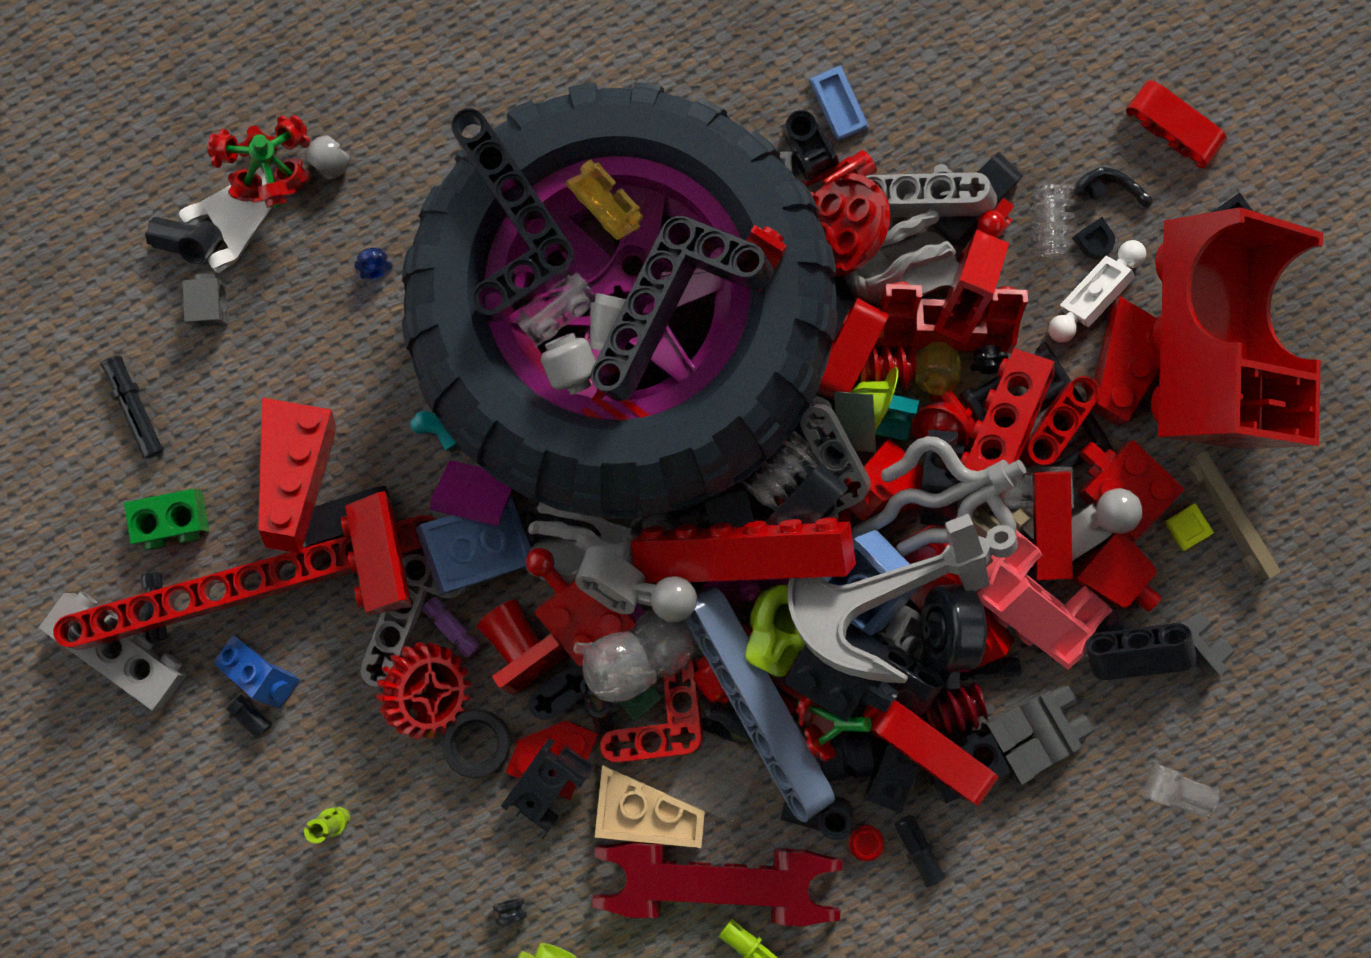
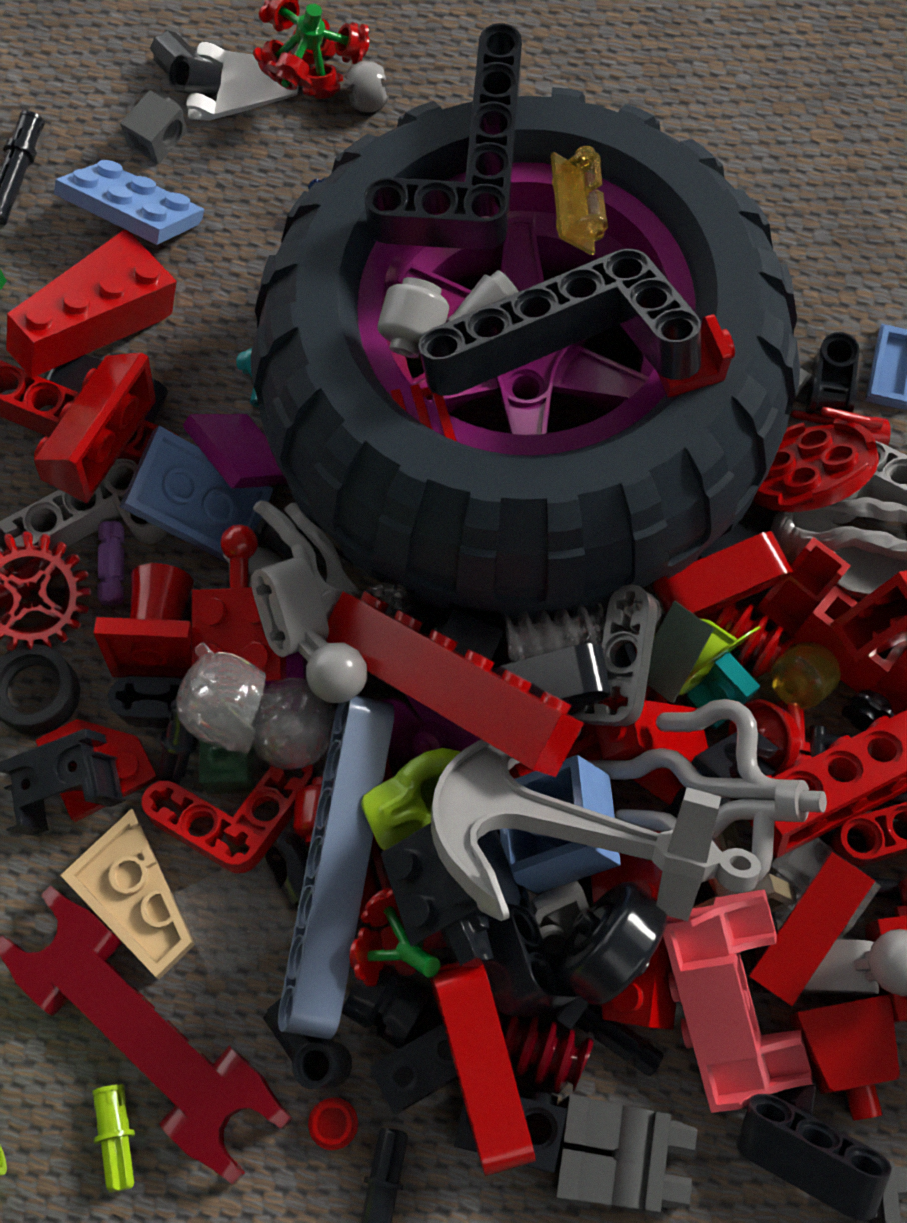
camera: 40 degrees right, 15 degrees down
clear hinge [515,272,595,347] -> none
none -> medium blue plate [54,160,204,245]

